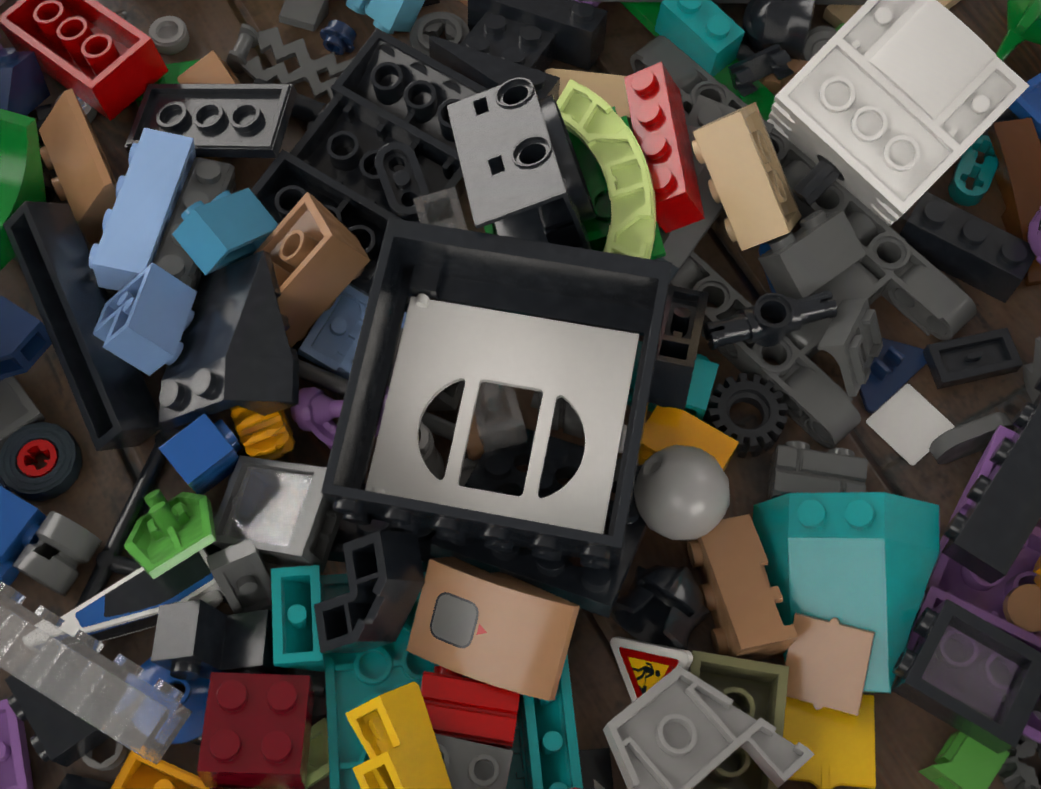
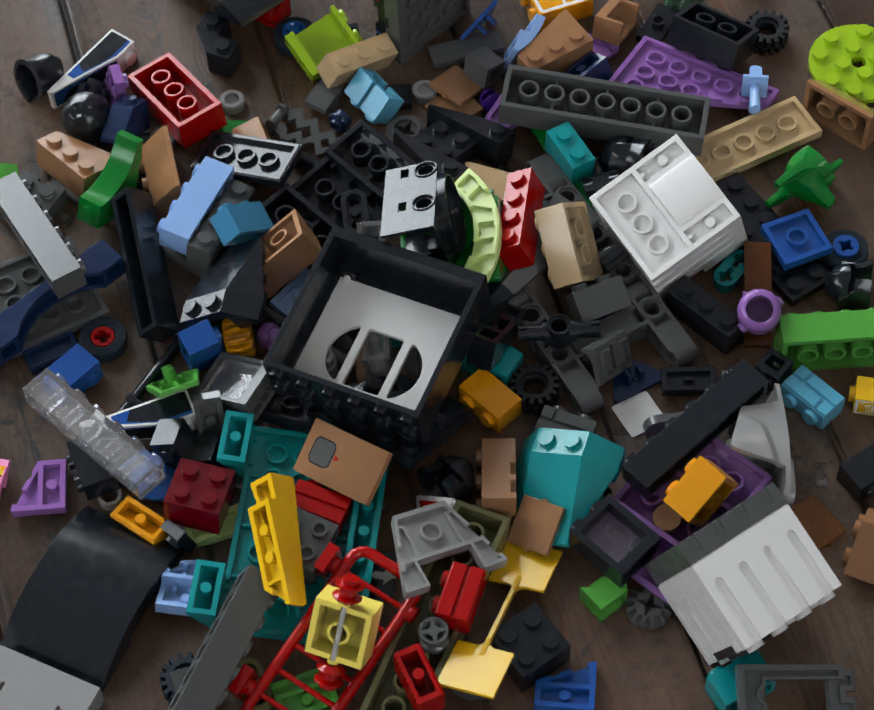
camera: 15 degrees right, 10 degrees down
dark grey wheel [12,511,102,597] -> none
medium blue brick [93,262,197,376] -> none
black brick [314,530,425,653] -> none
light grey piece [634,445,730,540] -> none

